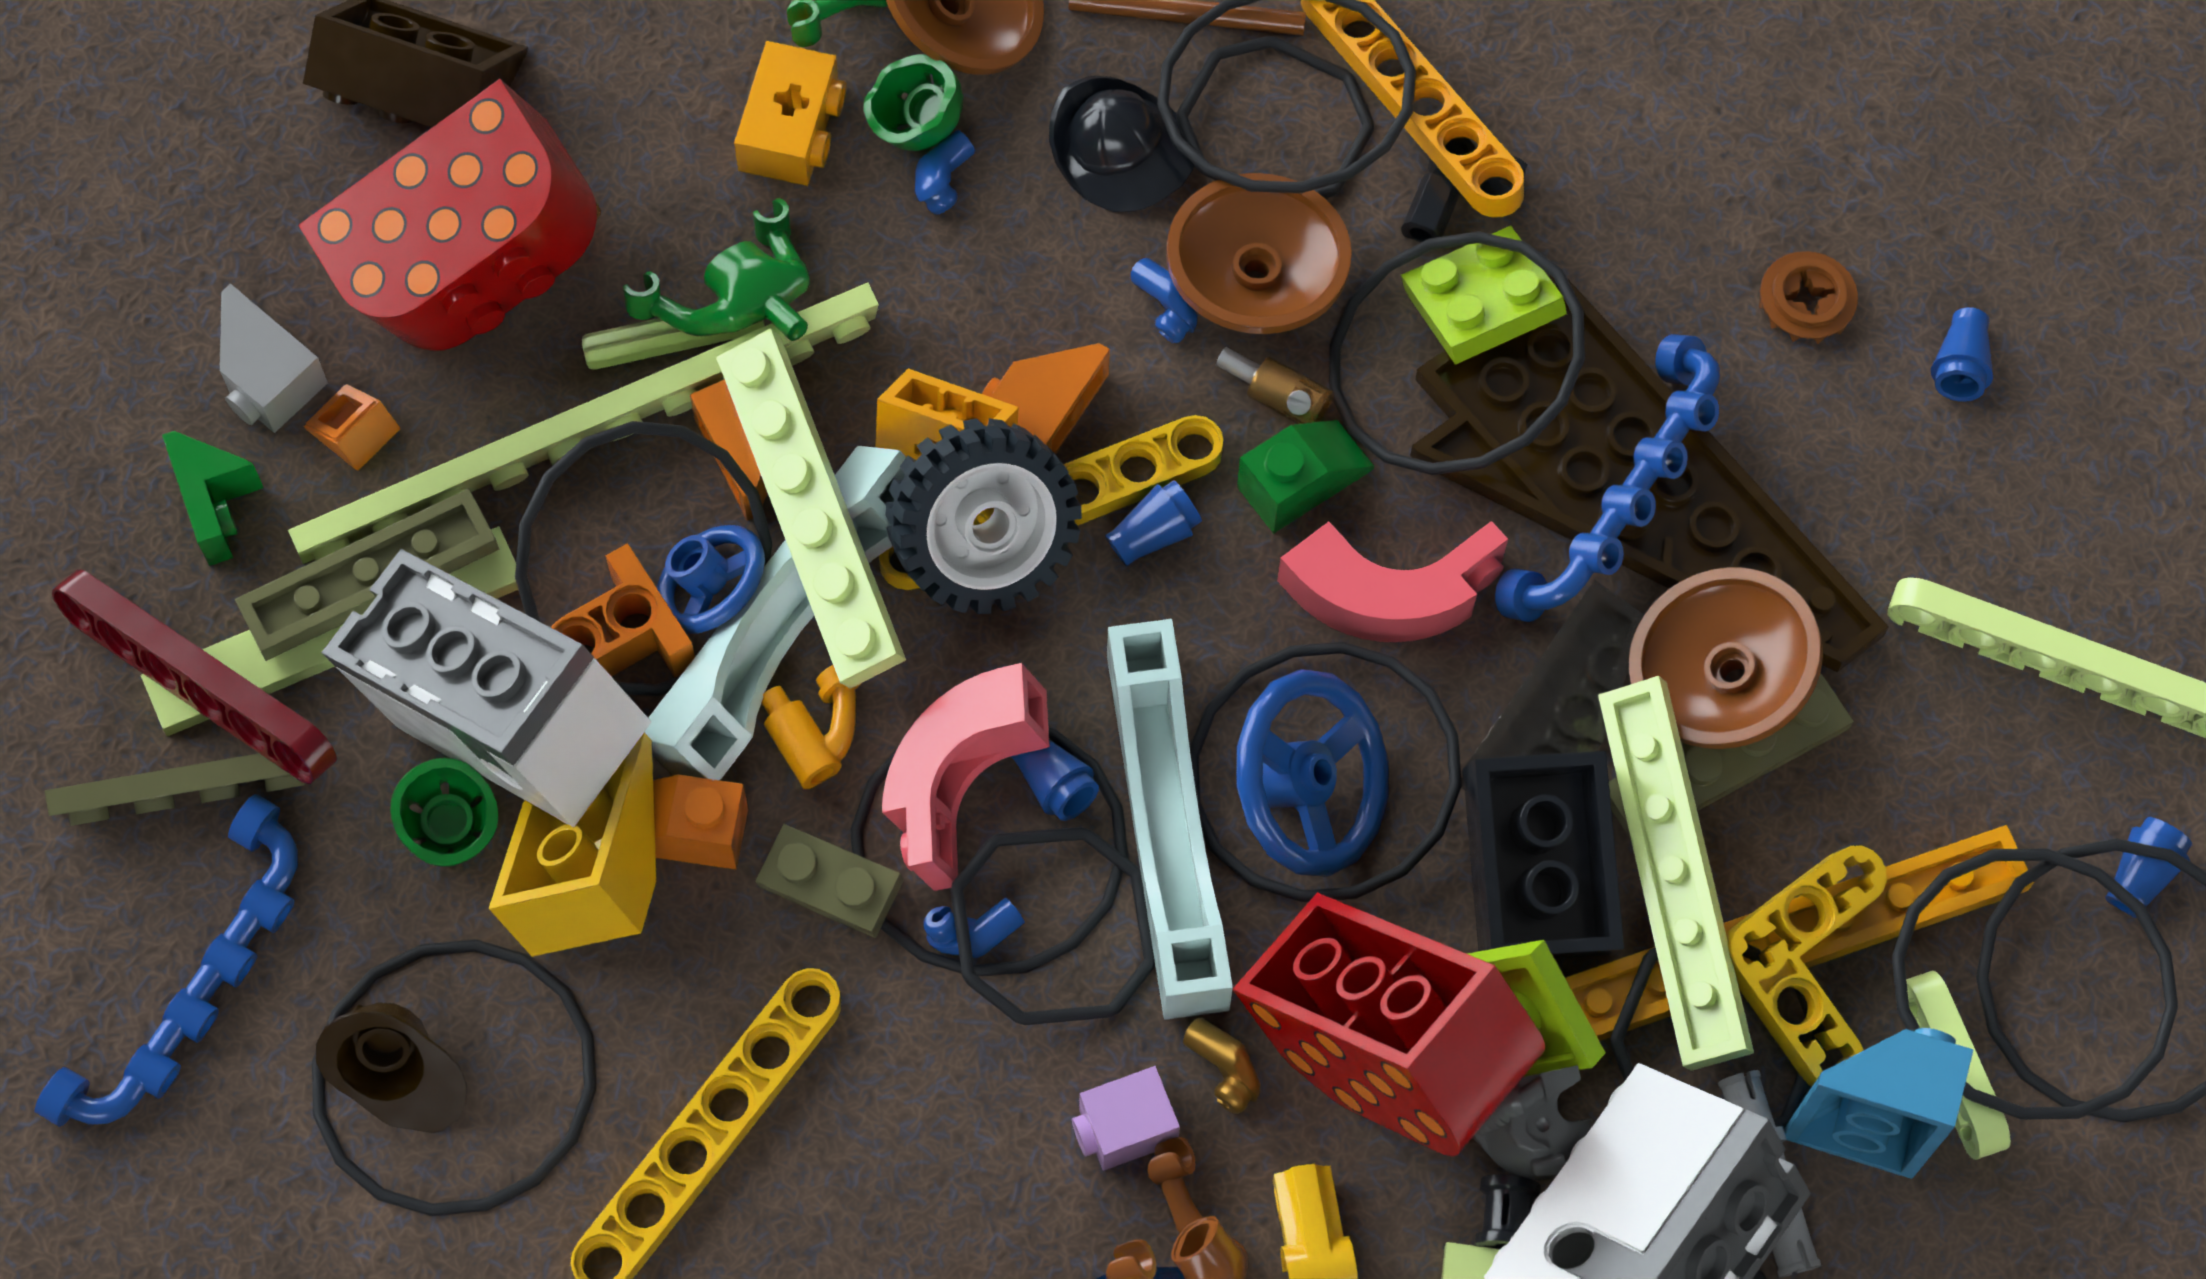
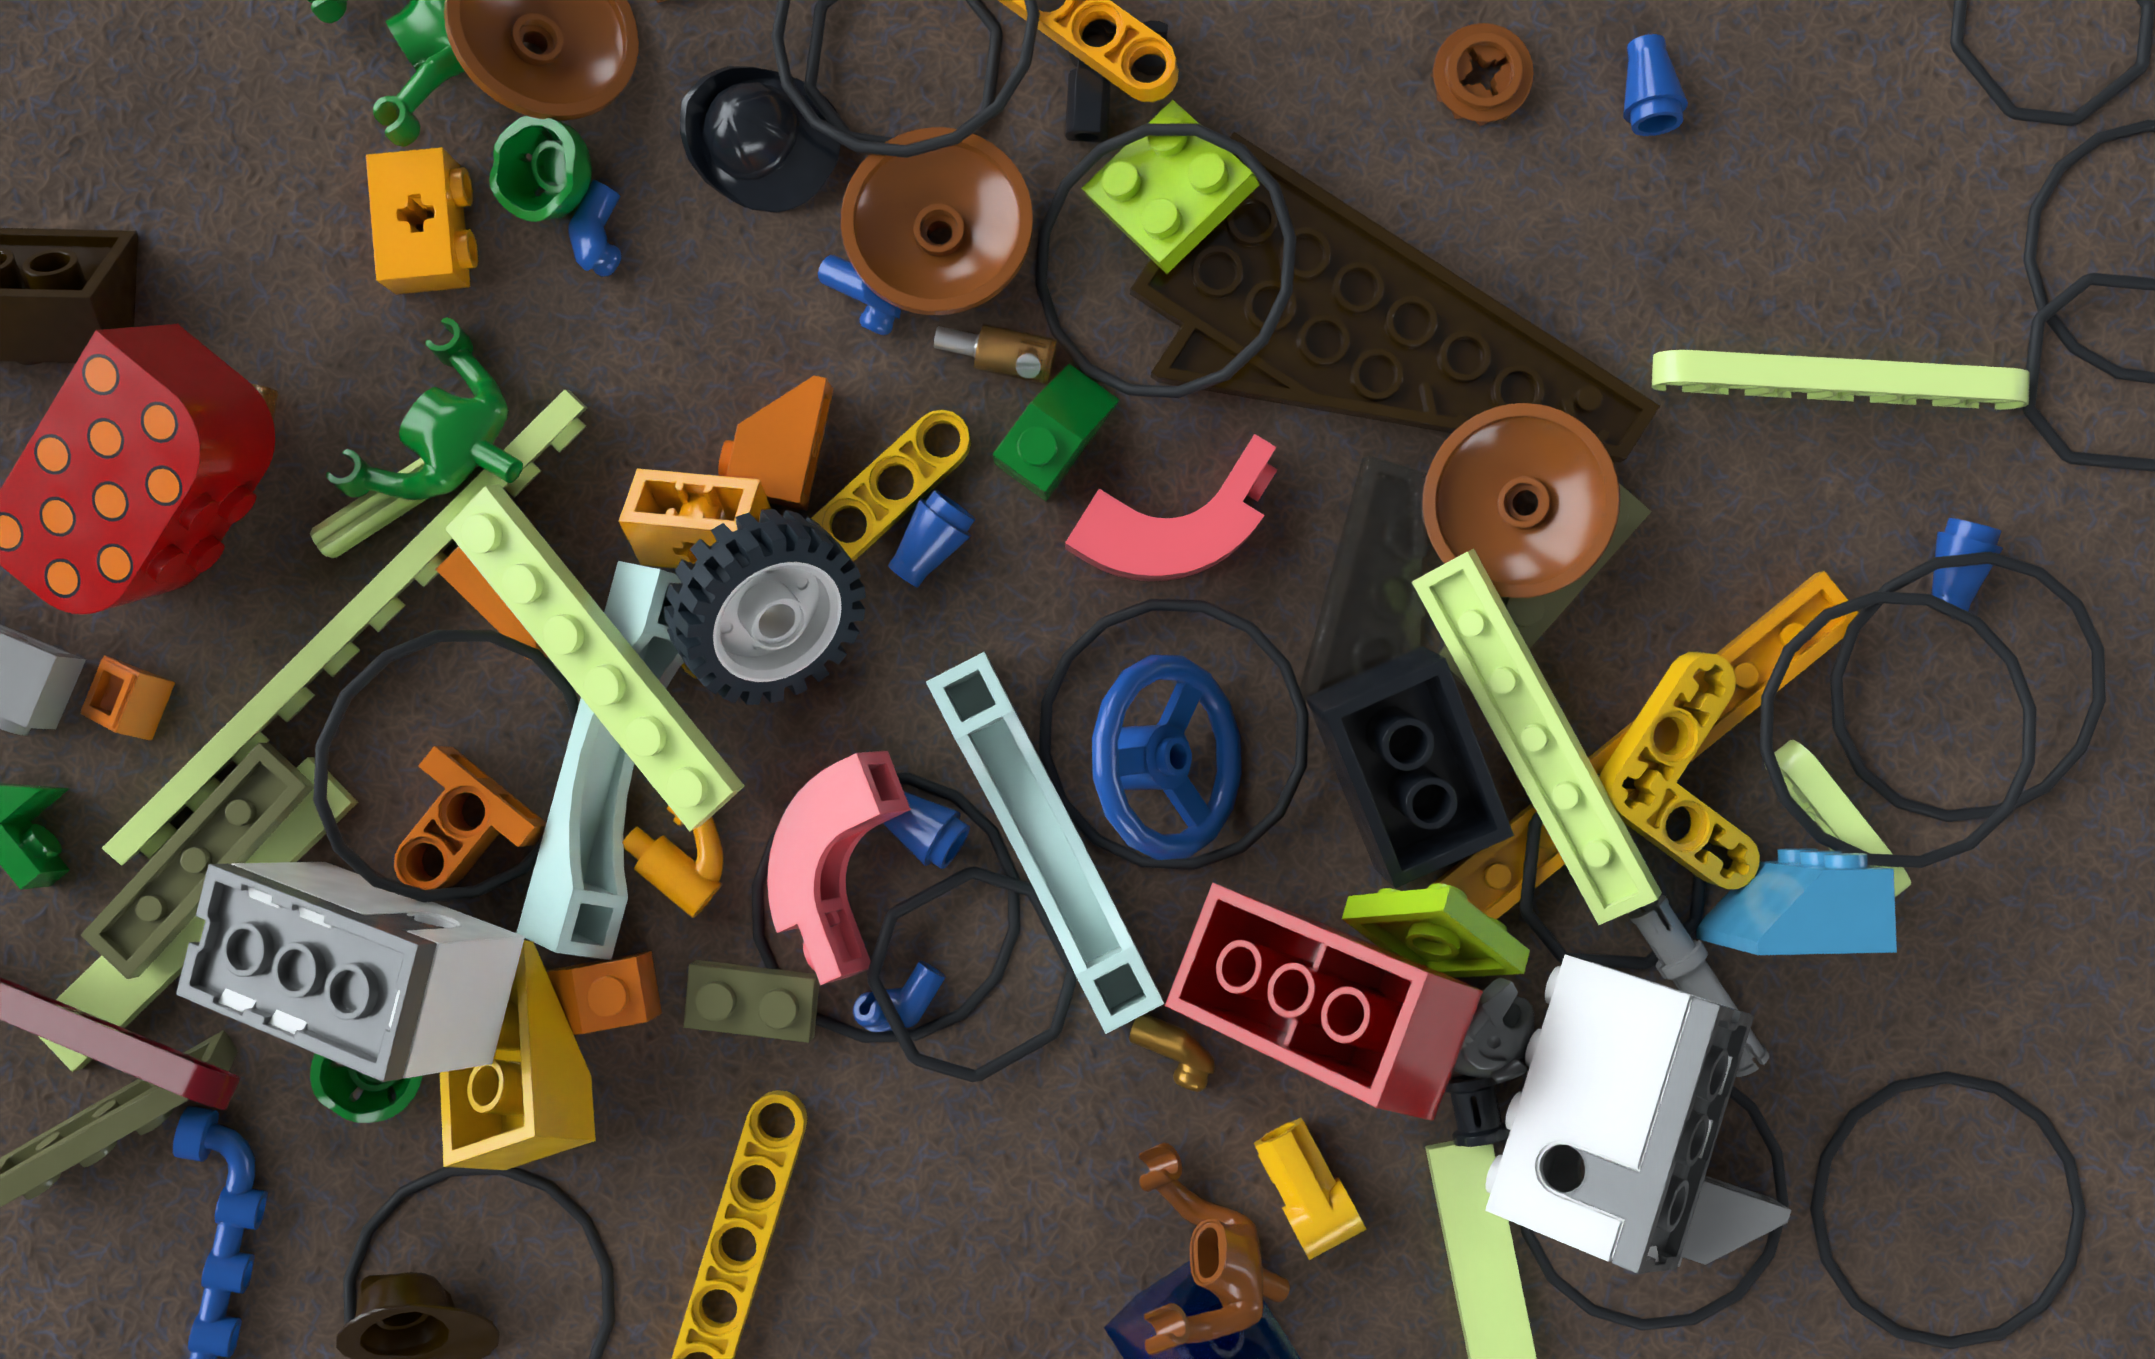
camera: 15 degrees left, 20 degrees up
blue piece [656,525,765,634] -> none
lavender brick [1072,1066,1180,1171] -> none
blue bar [1495,334,1720,622] -> none

